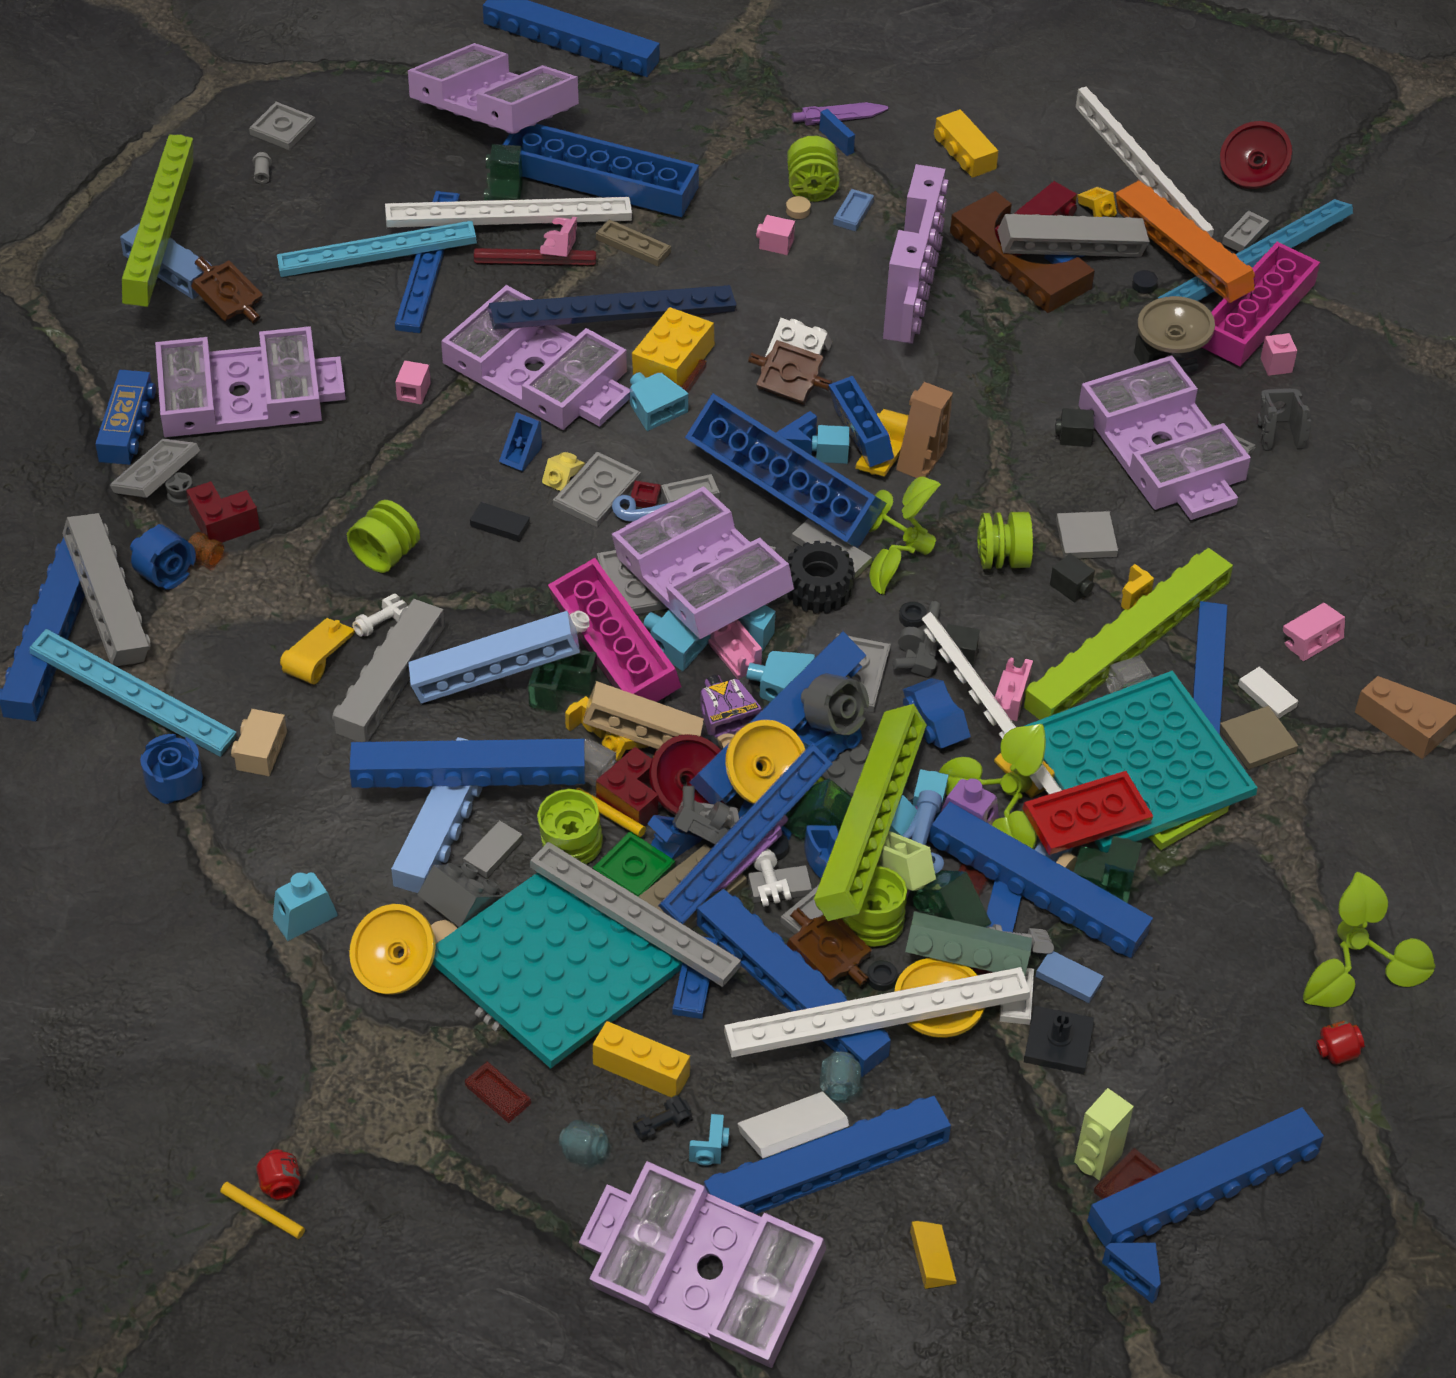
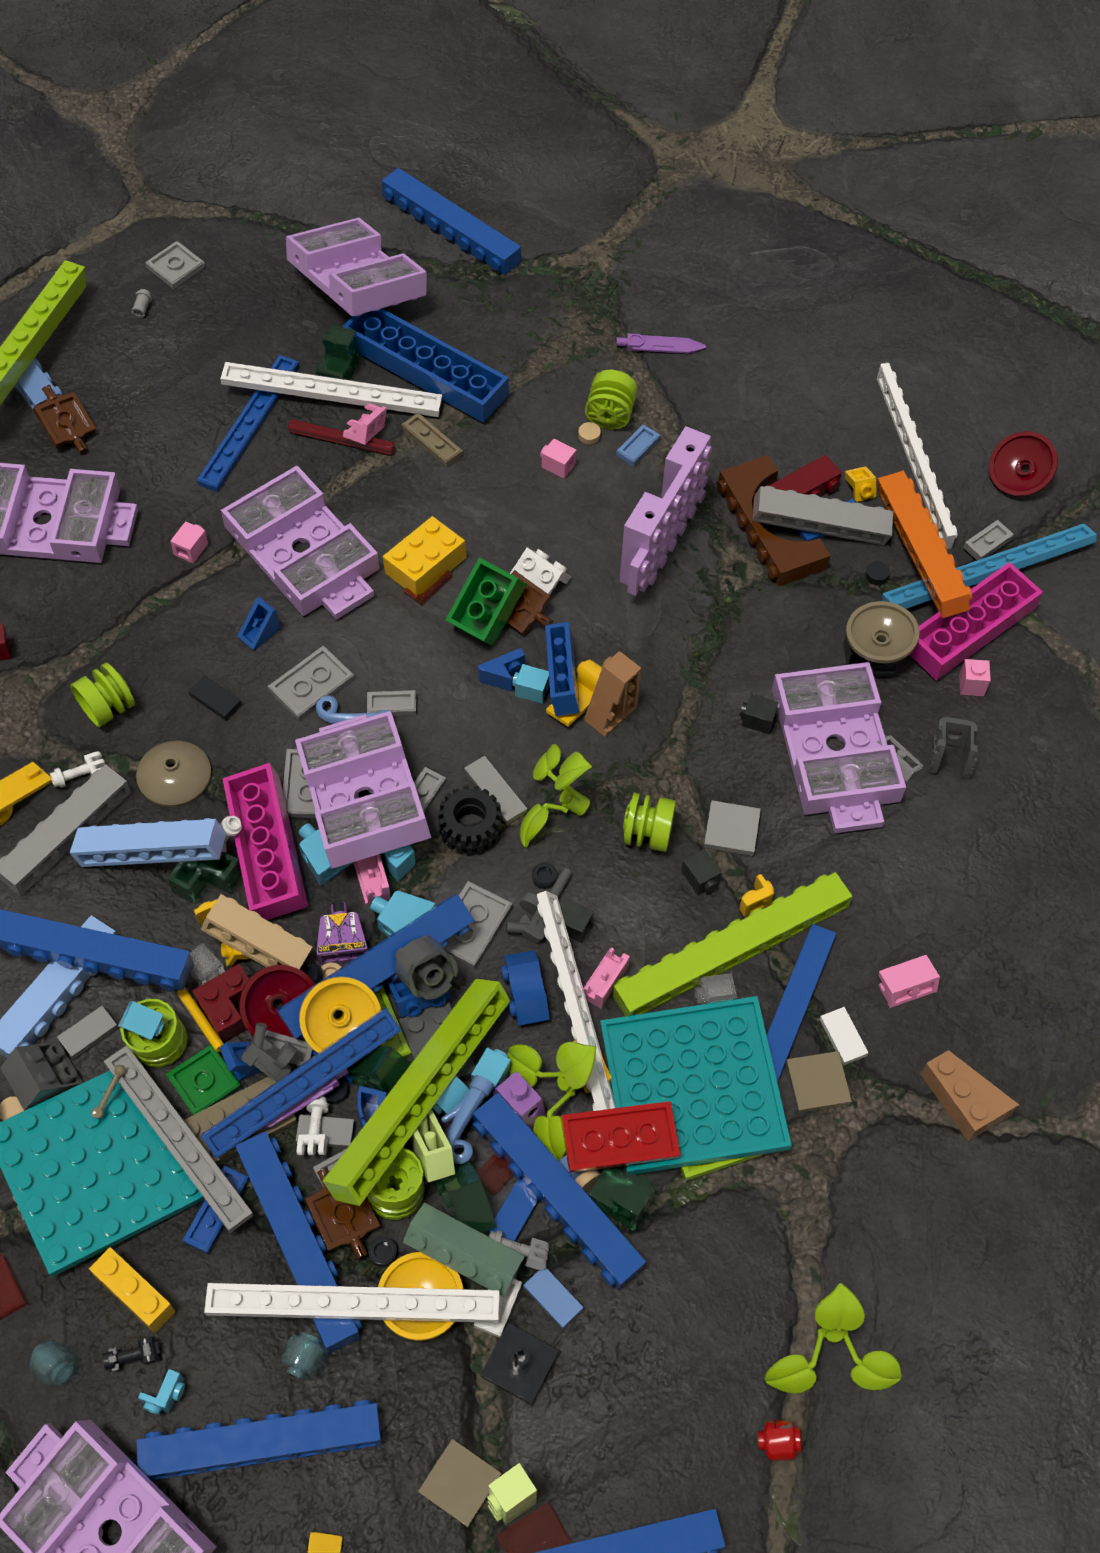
camera: 15 degrees right, 10 degrees up
medium azure tile [277,221,477,277] -> none
dark blue plate [488,285,737,330] -> none
light yellow bracket [542,452,585,491] -> none
medium azure torso [630,372,688,431] -> none
dark red tile [631,480,661,508] -> none
blue brick [685,393,887,548] -> none
white tile [738,1091,849,1158] -> none
blue tile [819,109,855,156] -> none
yellow brick [934,109,998,178] -> none
none -> dark tan hinge [92,1065,126,1119]
none -> medium azure brick [118,1001,164,1040]
none -> dark tan dish [136,741,212,808]
none -> dark tan tile [418,1439,502,1528]
none -> green brick [445,557,527,646]

